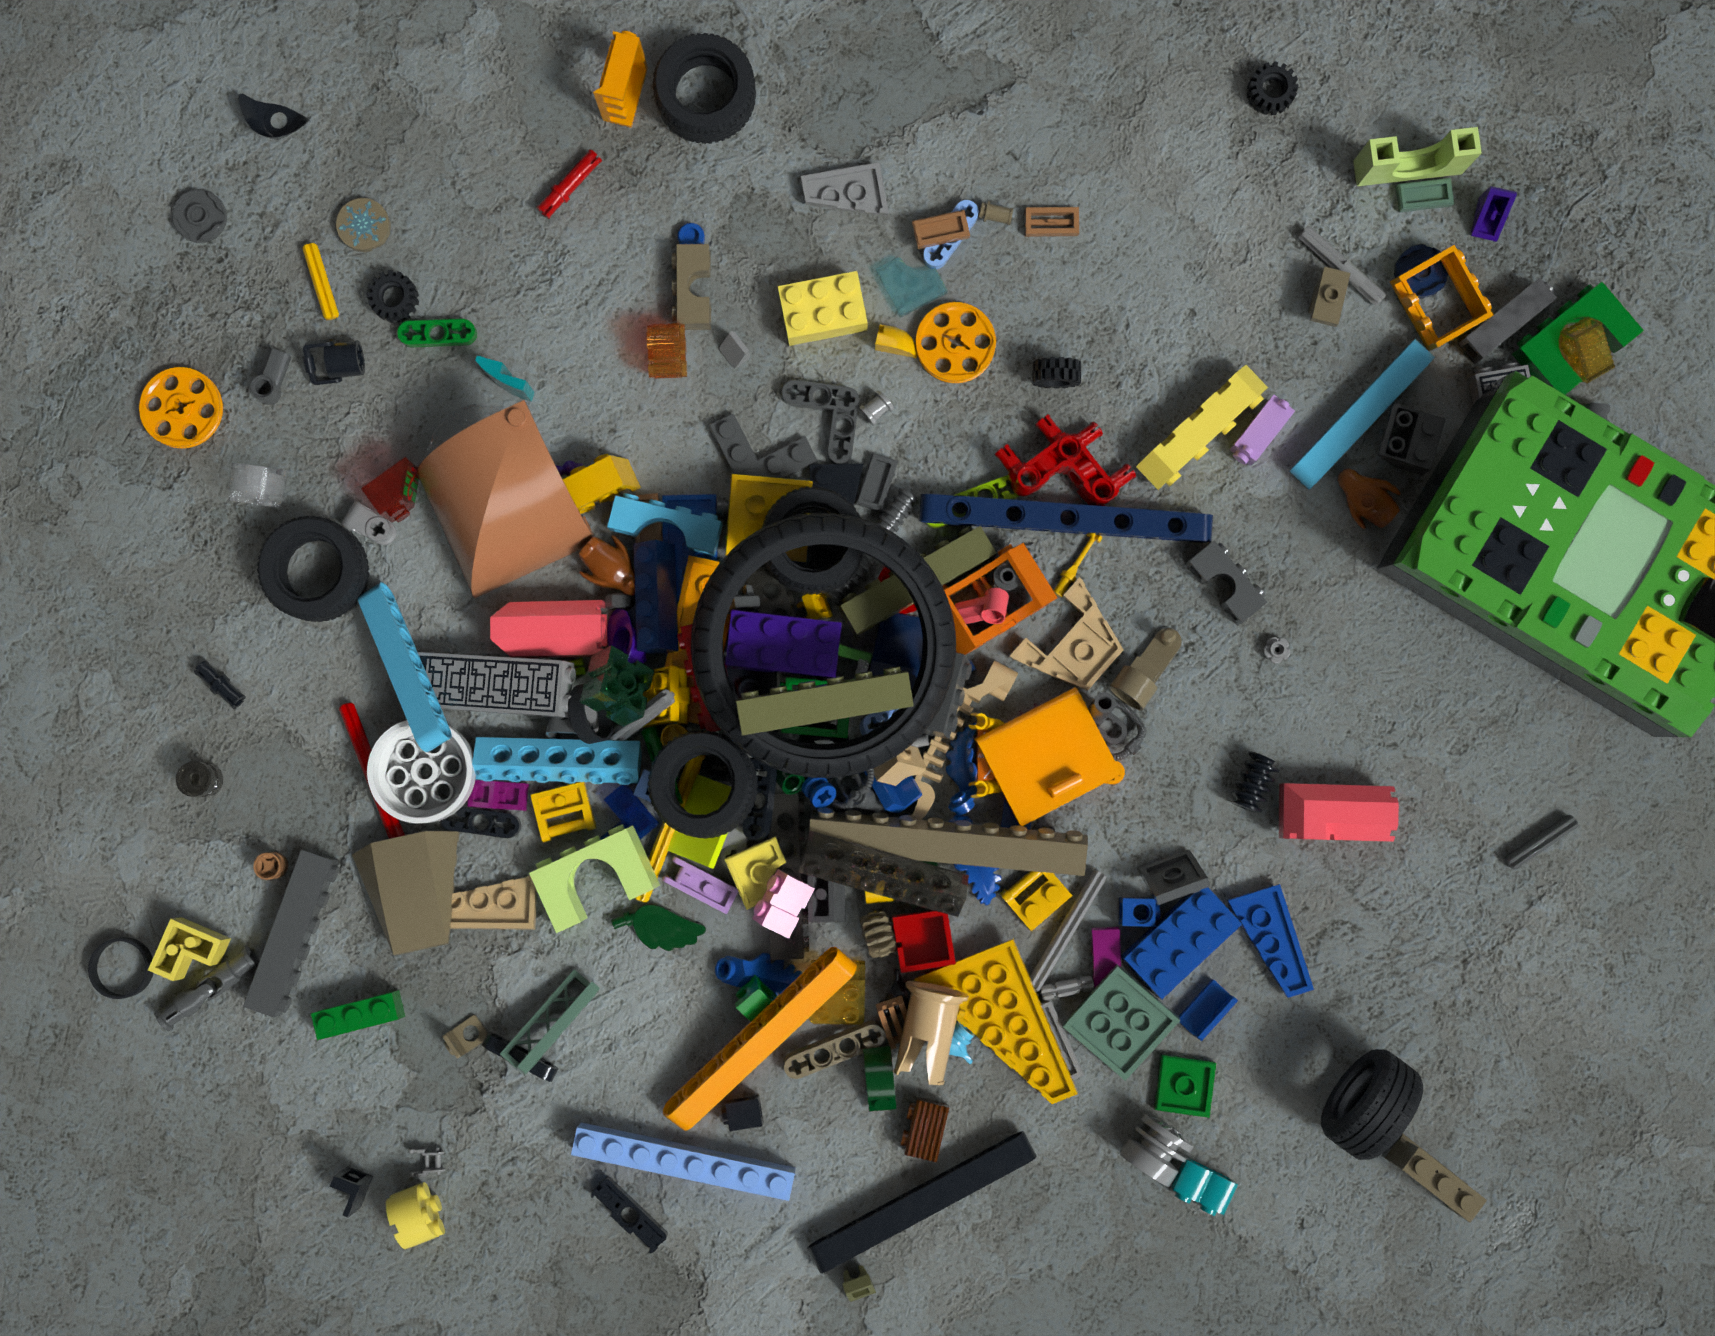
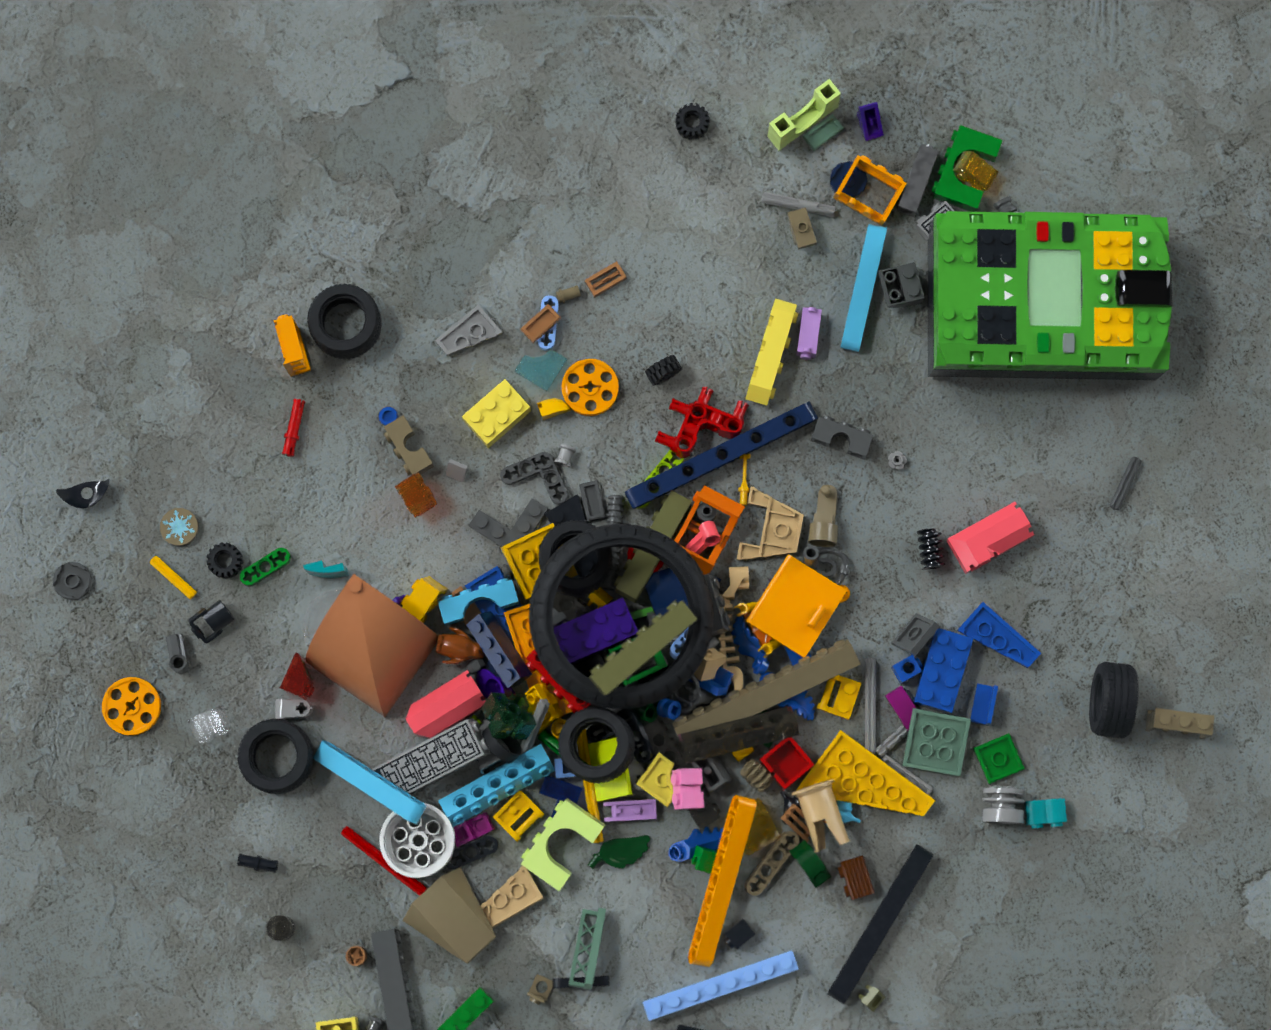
camera: 25 degrees left, 5 degrees down
dark orange animal [1337,468,1401,529] -> none

